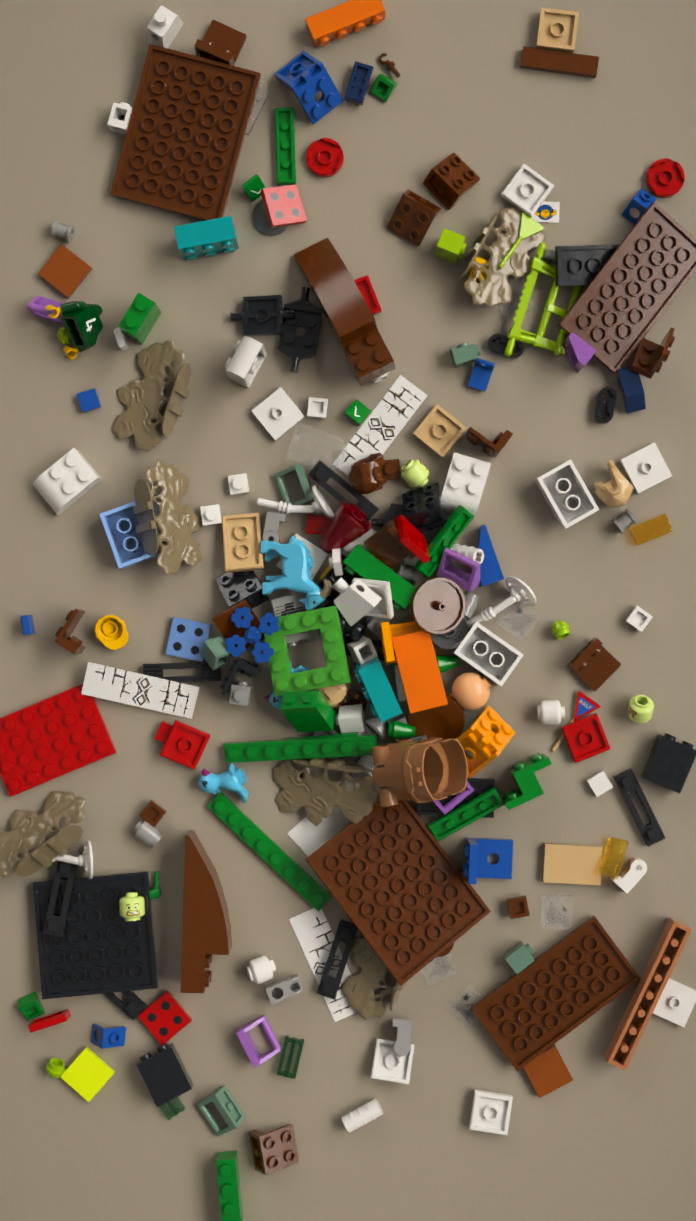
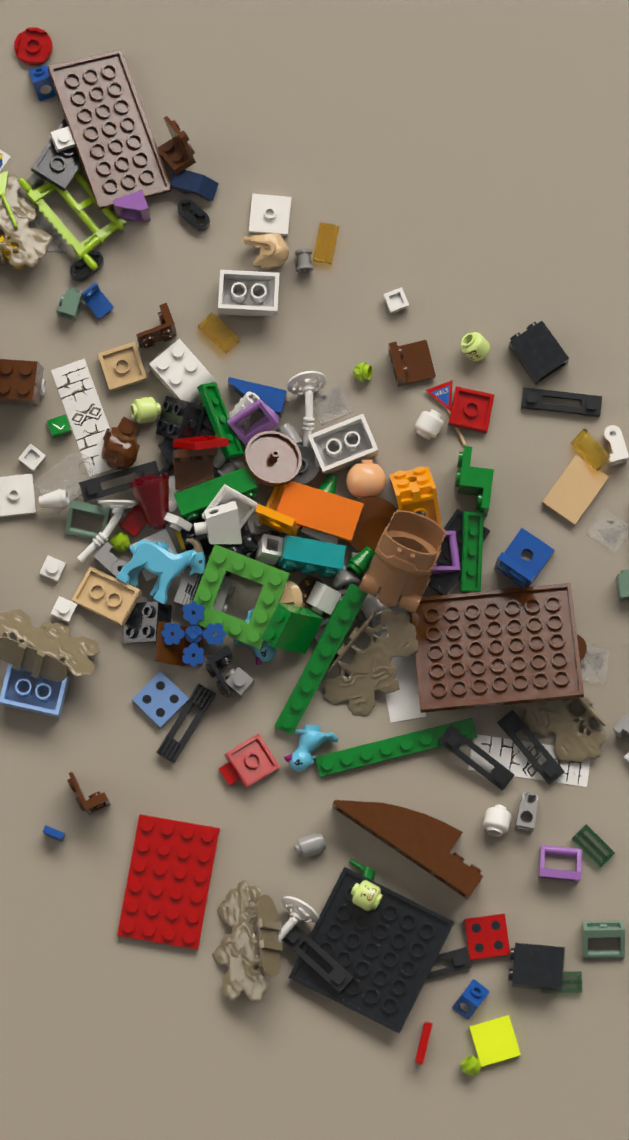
camera: 60 degrees left, 10 degrees down
green slope [18,992,45,1021] -> none
white sticker [81,662,199,719] -> none
yellow hat [95,615,128,650] -> none
reddish brown plate [139,800,167,827] -> none
sand green brick [201,636,232,670] -> none
reddish brown plate [507,895,530,919] -> none
white tile [586,770,613,797] -> none
none -> white cone [39,488,70,508]
none -> white plate [50,126,75,153]
none -> lime plate [109,531,130,552]
none -> clear yellow tile [198,312,240,354]
none -> black container [438,725,515,791]

